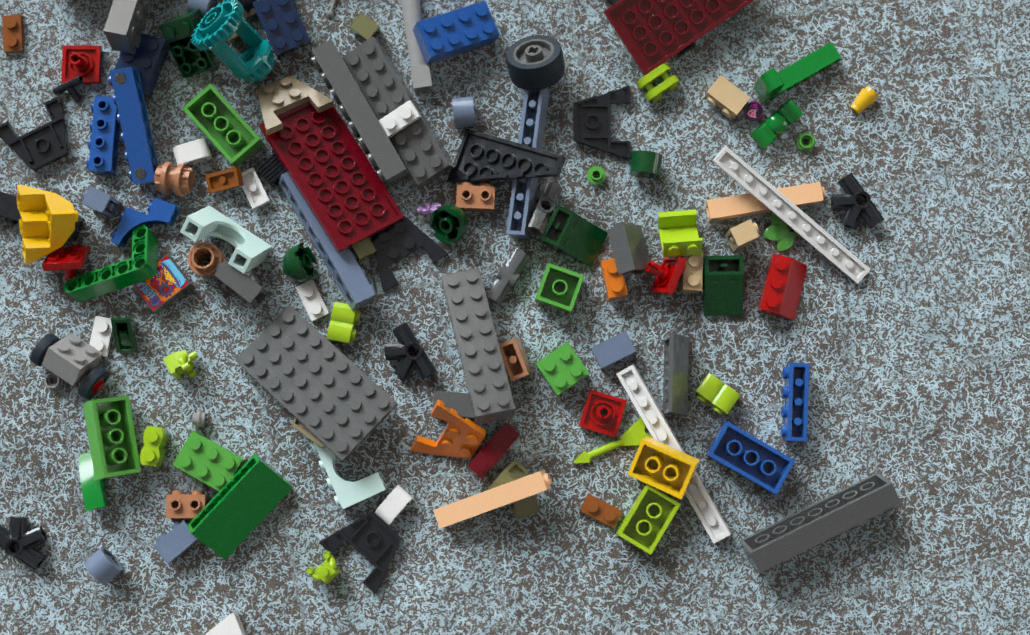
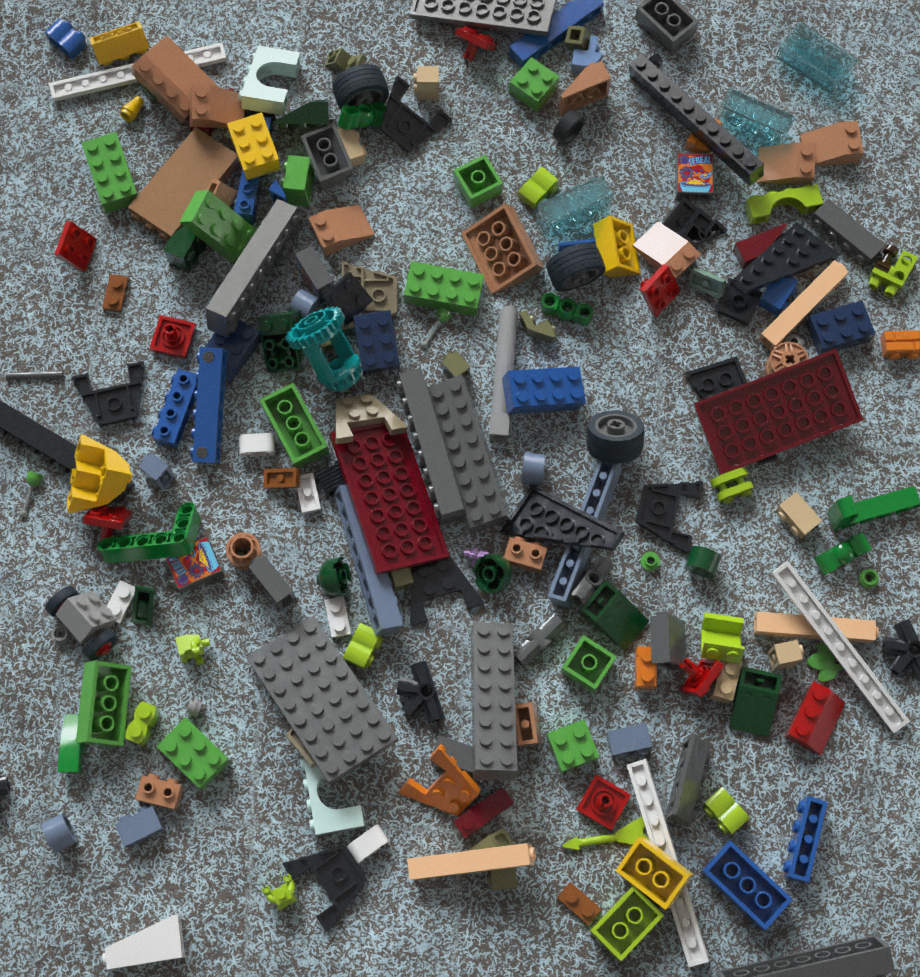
camera: 10 degrees right, 10 degrees down
black piece [53,76,83,103] -> none
blue arch [112,198,180,248] -> none
nougat piece [154,162,195,197] -> none
light aqua arch [180,205,272,274] -> none
green brick [187,454,292,559] -> none
white plate [379,100,421,138] -> none
tile [744,101,764,121] -> none

